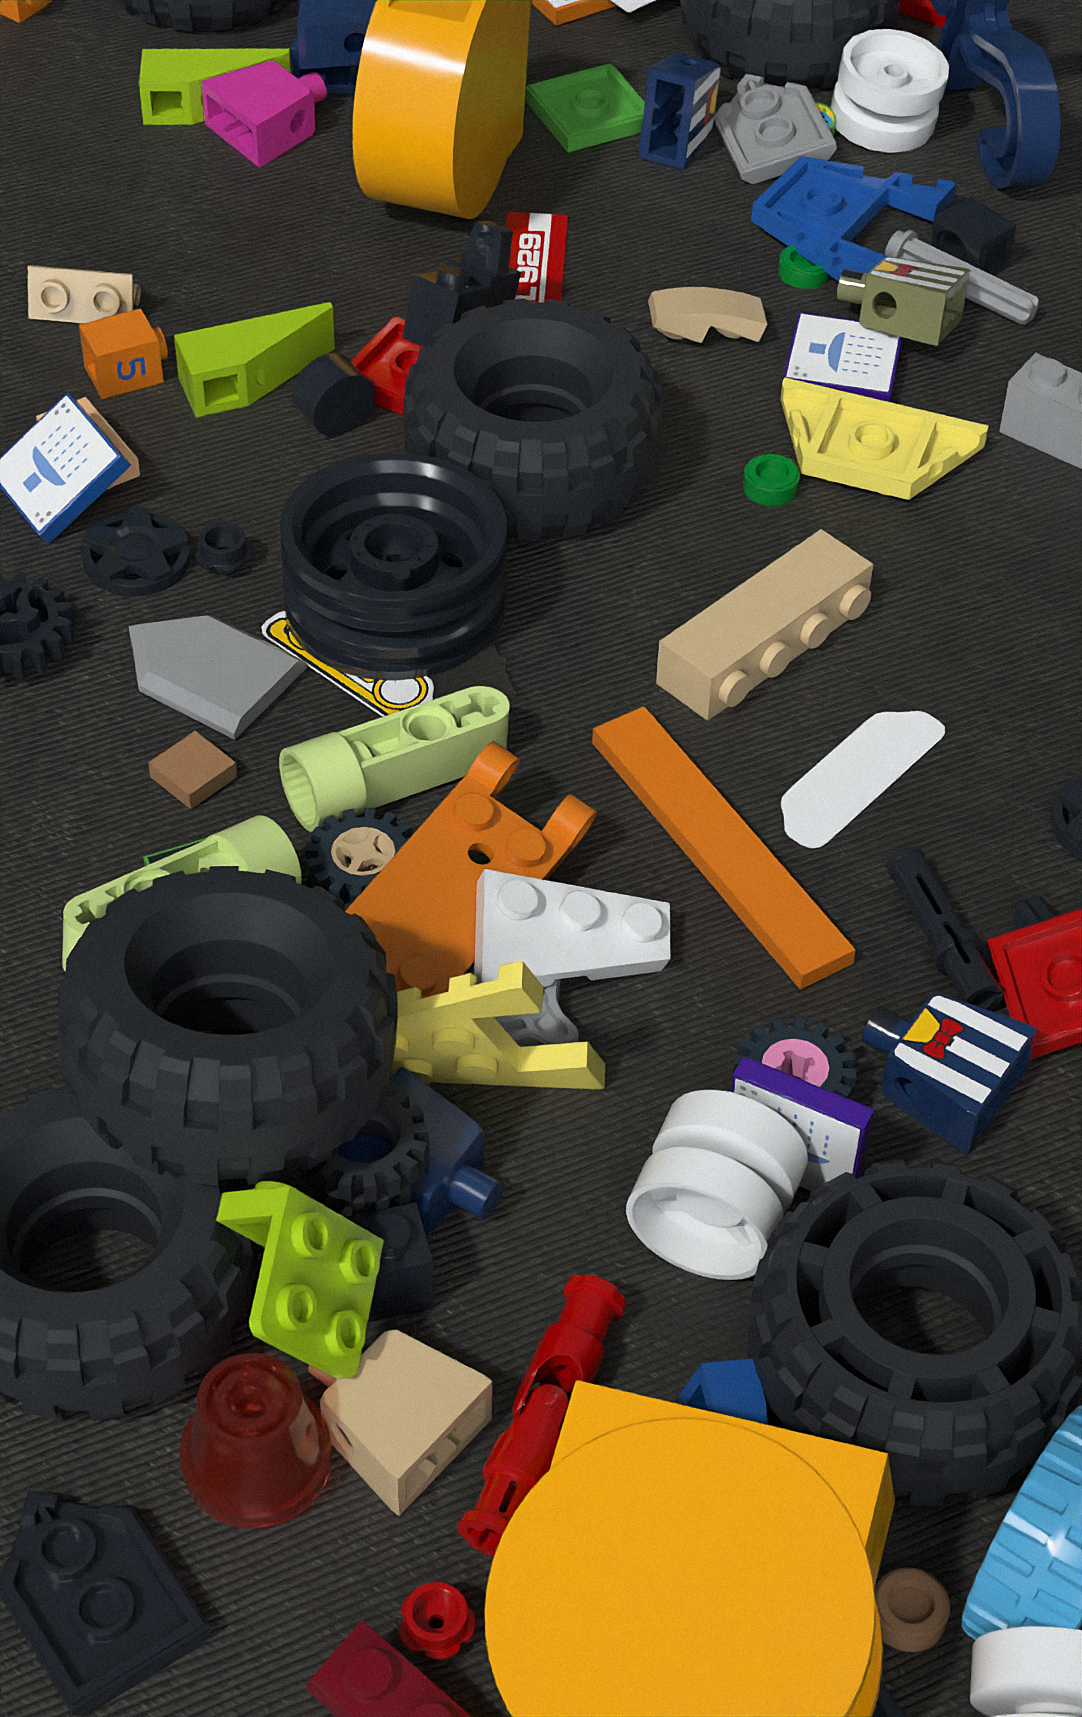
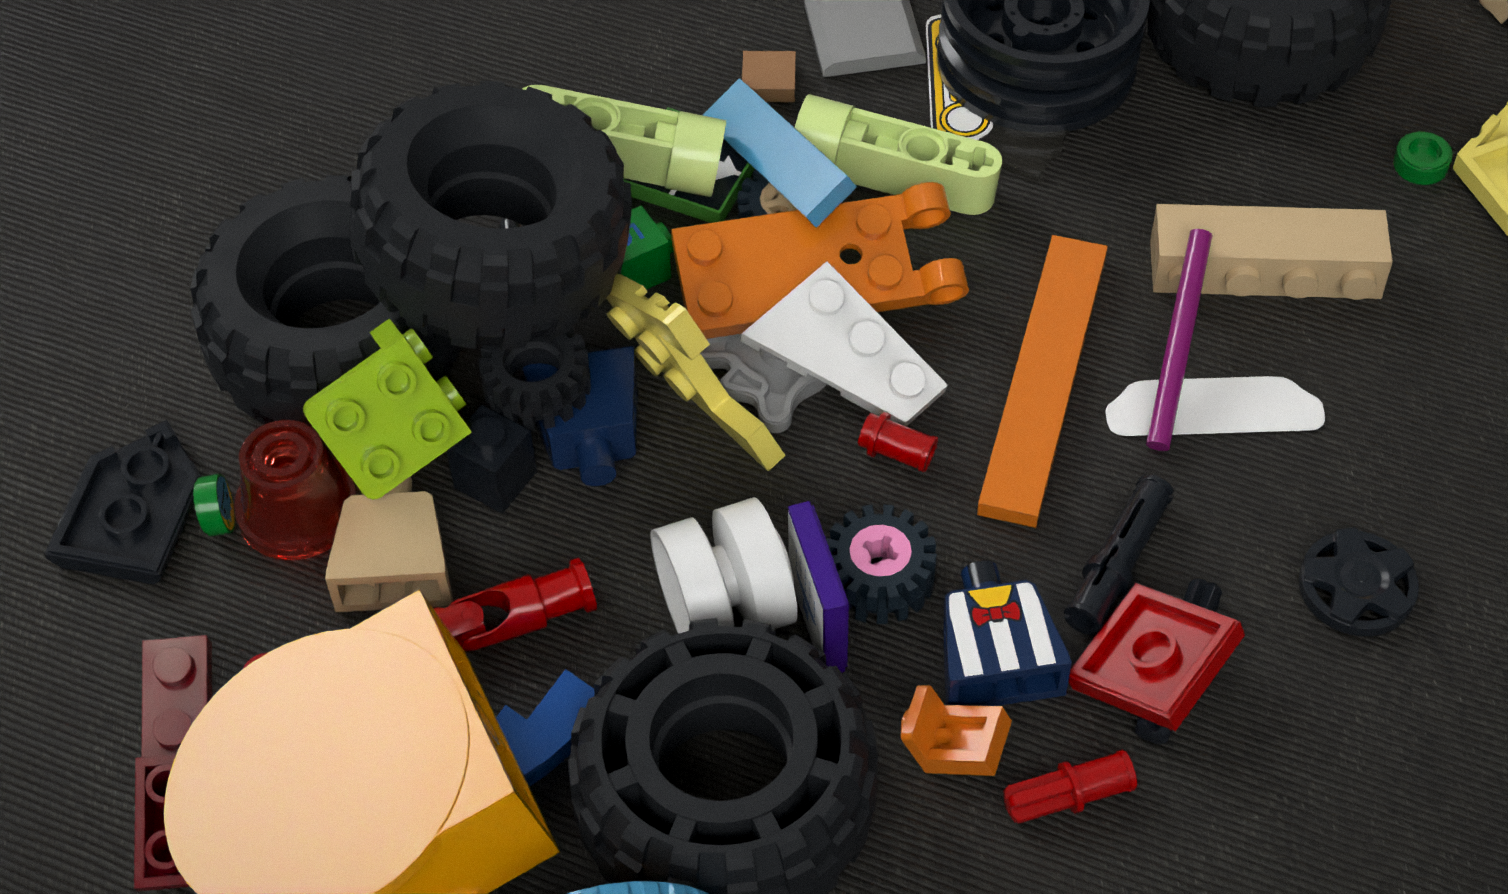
camera: 50 degrees right, 5 degrees up
none -> green tile [193,473,235,537]
none -> dark azure tile [703,78,857,227]
none -> red pin [858,412,938,473]
none -> orange bracket [901,685,1012,776]
none -> magenta bar [1146,229,1213,451]

